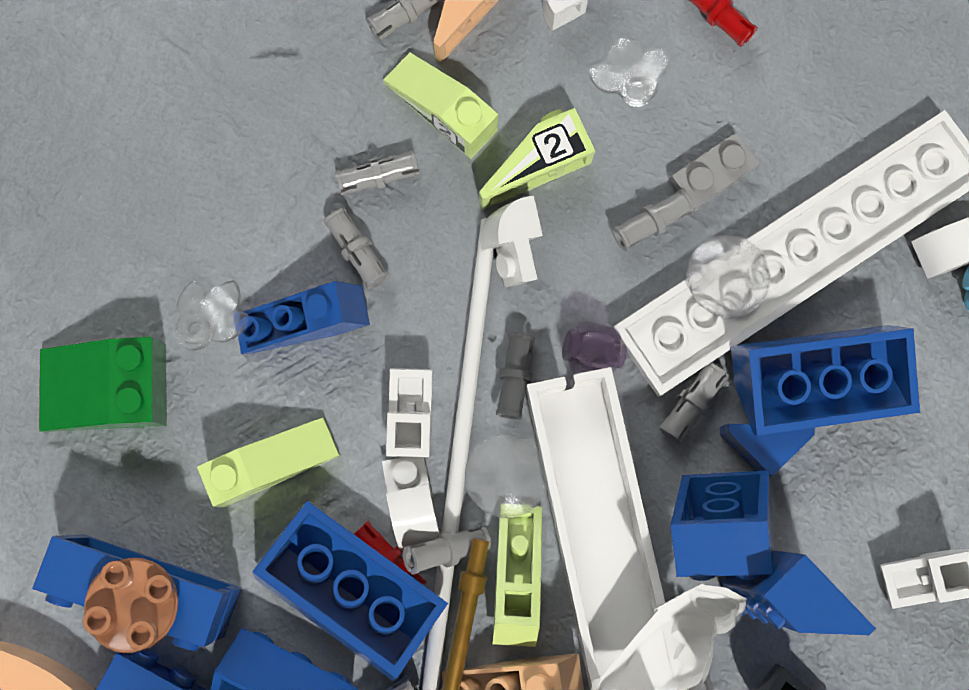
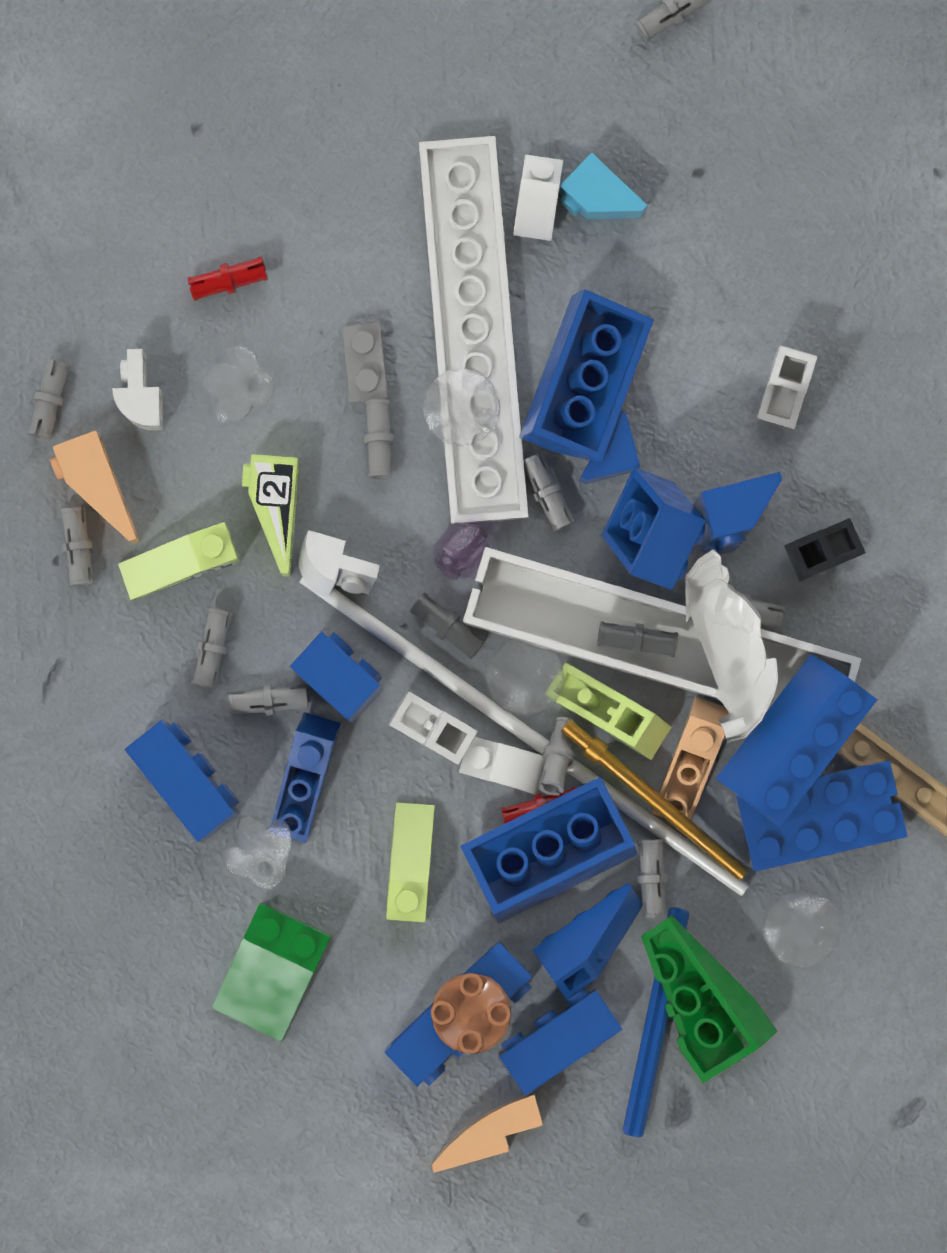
camera: 60 degrees left, 5 degrees up
none -> blue brick [124,720,240,842]
none -> blue brick [289,631,383,724]
none -> dark grey pin [597,621,678,657]

